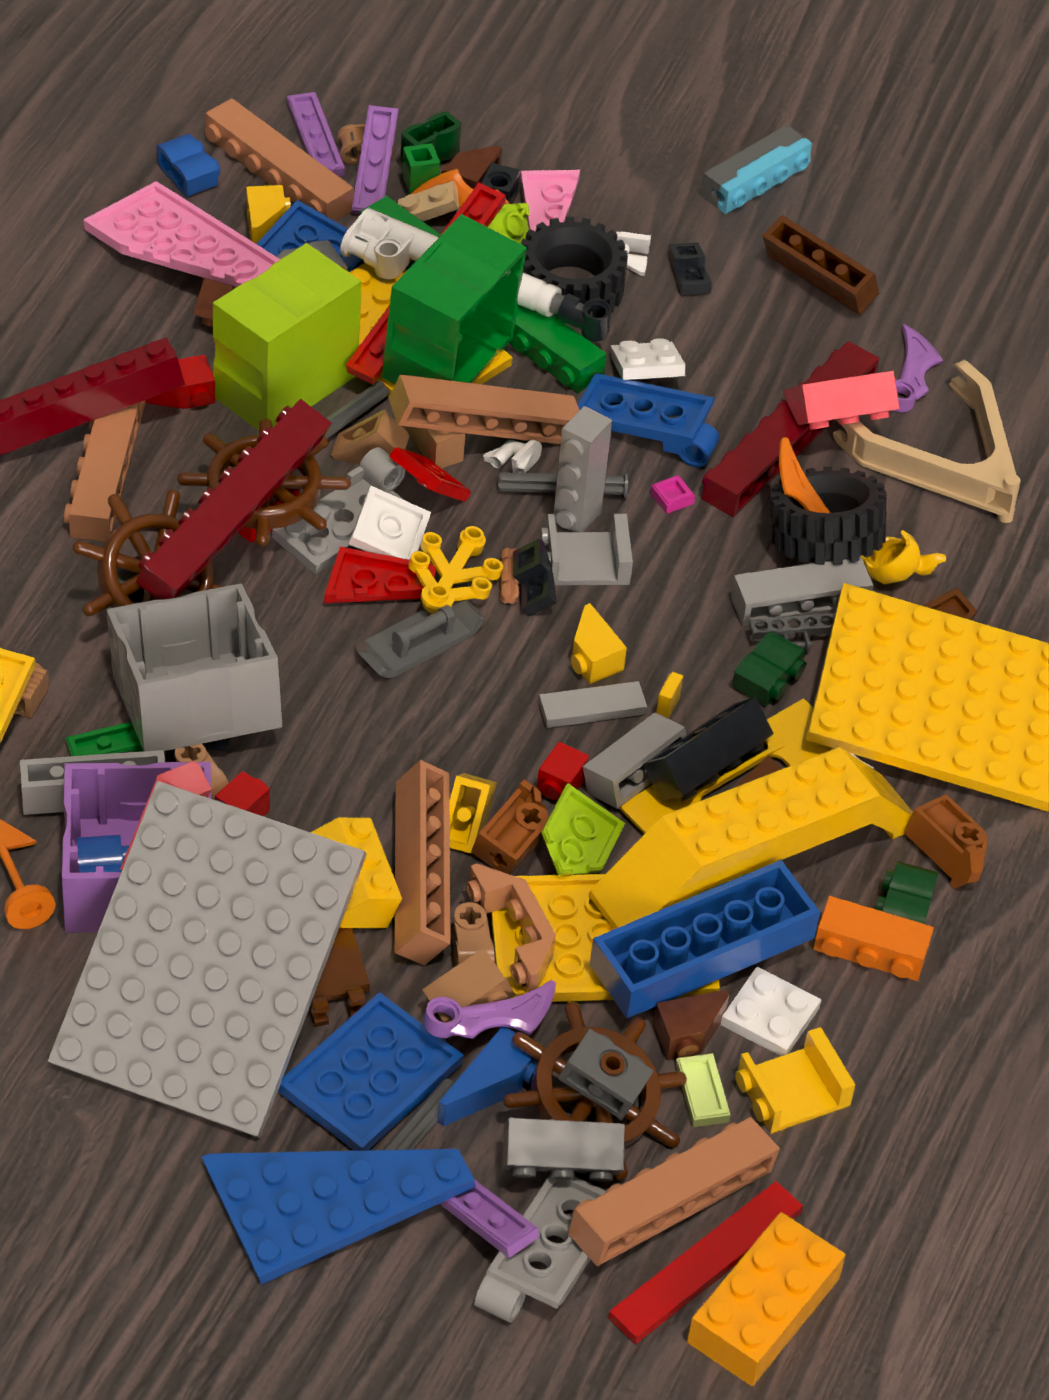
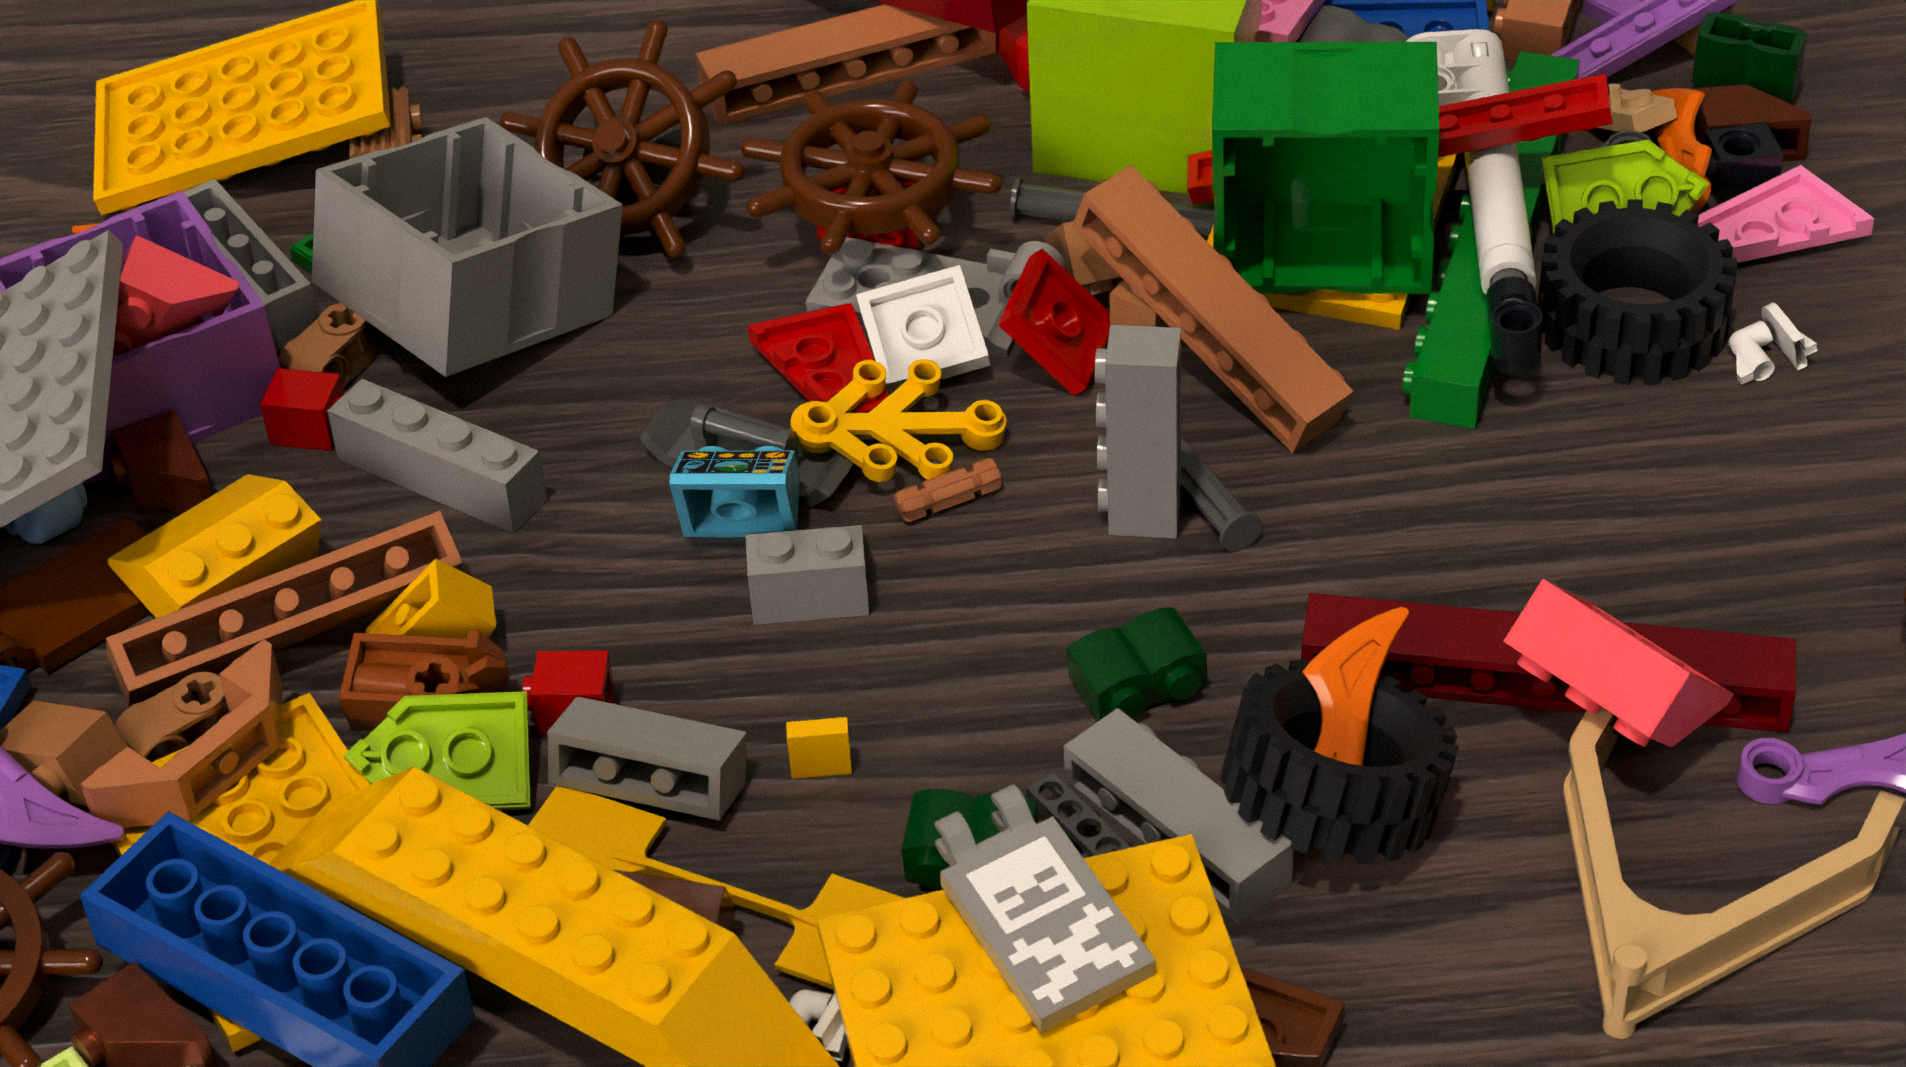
camera: 70 degrees right, 5 degrees down
dark red brick [136,399,332,600] -> none
green brick [402,143,440,194] -> none
white piece [483,440,542,473] -> none
black slope [513,538,557,616] -> none
light grey tile [538,681,647,728] -> none
light grey panel [540,514,633,585] -> none
yellow slope [571,603,627,685] -> none
blue hinge [577,373,719,468] -> none
white plate [611,339,685,380] -> none
black brick [643,697,774,802] -> none
dark pink tile [650,475,695,514] -> none
black slope [668,242,712,295] -> none
yellow hair [861,530,946,584] -> none
none -> light grey brick [327,379,548,534]
none -> medium azure slope [669,446,800,537]
none -> light grey slope [746,525,869,625]
none -> light grey tile [935,784,1156,1033]
none -> dark green brick [1067,607,1208,721]

